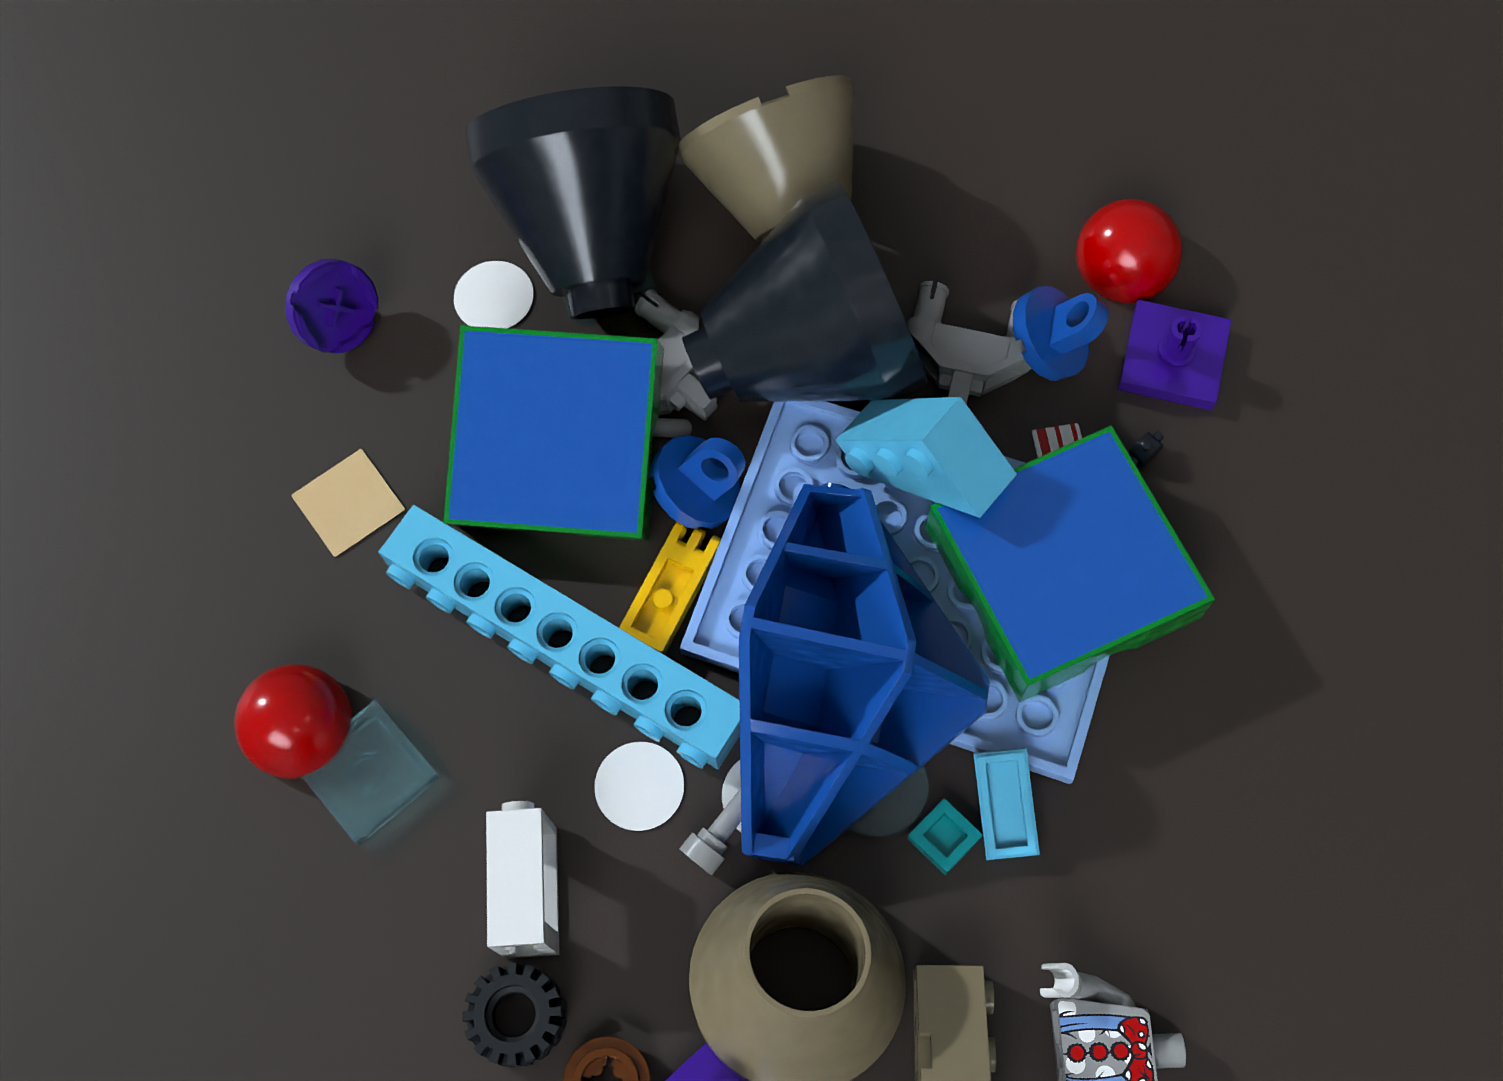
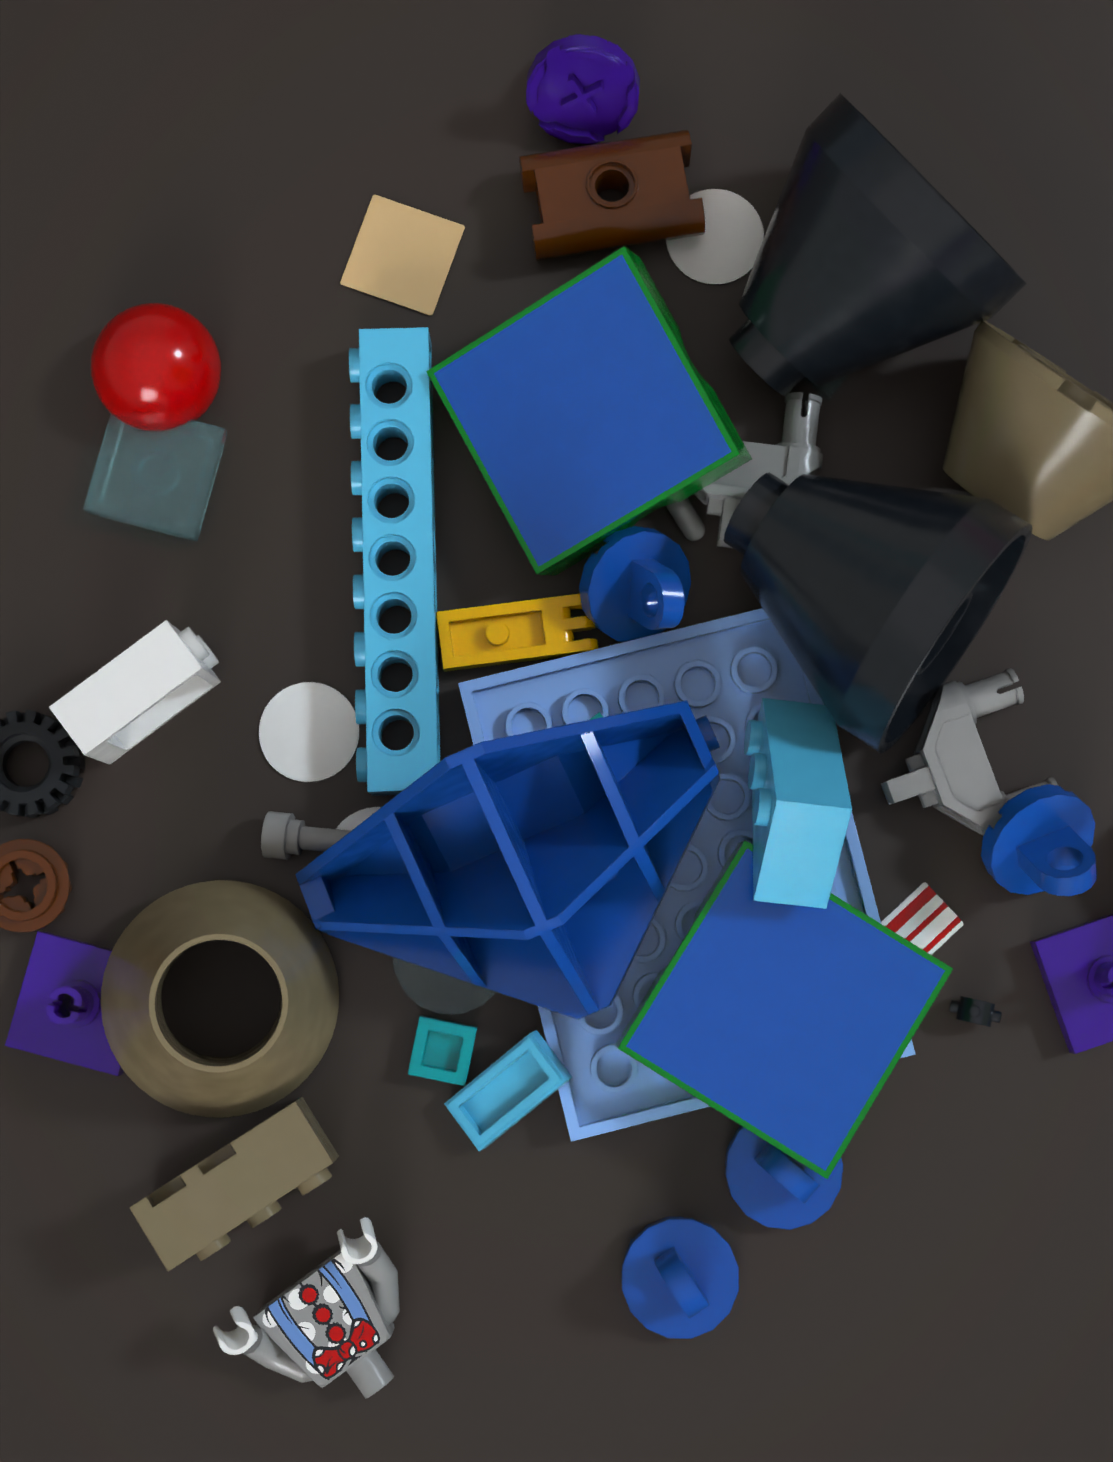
camera: 50 degrees right, 15 degrees up
none -> reddish brown piece [519,130,705,261]
none -> blue tile [621,1216,739,1339]
none -> blue tile [725,1126,843,1230]

